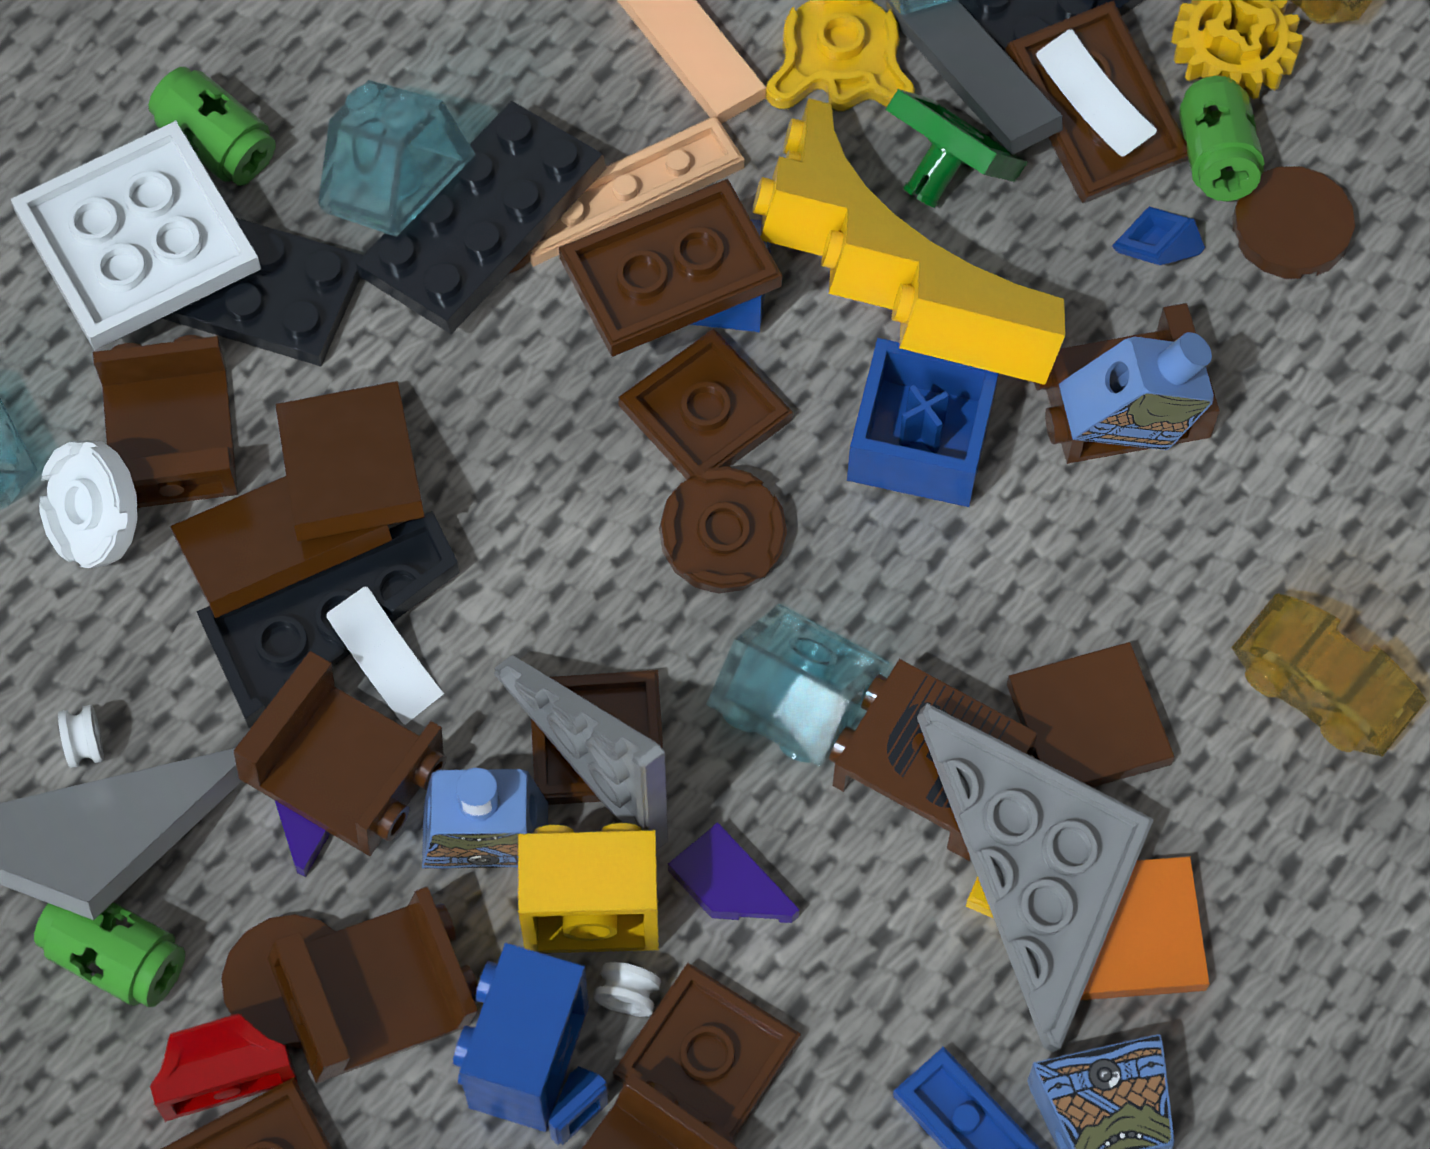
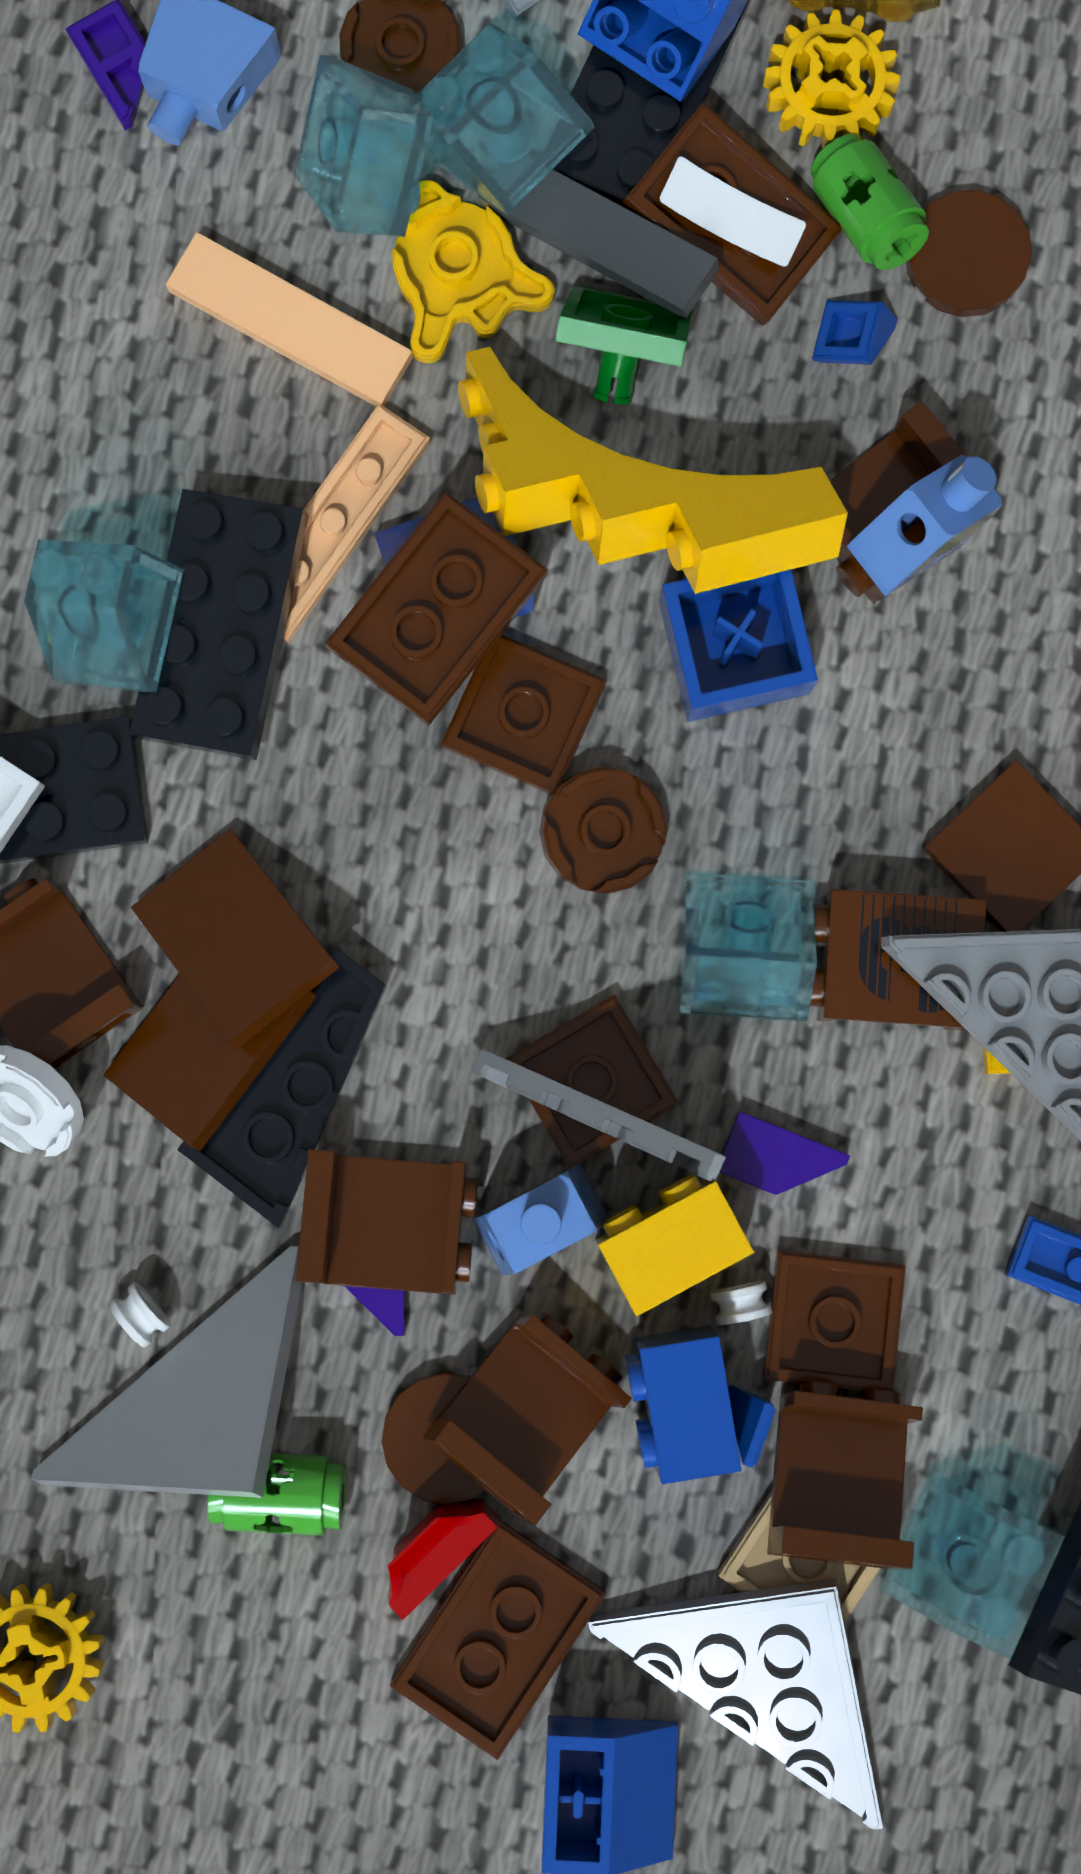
camera: 25 degrees left, 20 degrees up
white sticker [327,587,444,725] -> none

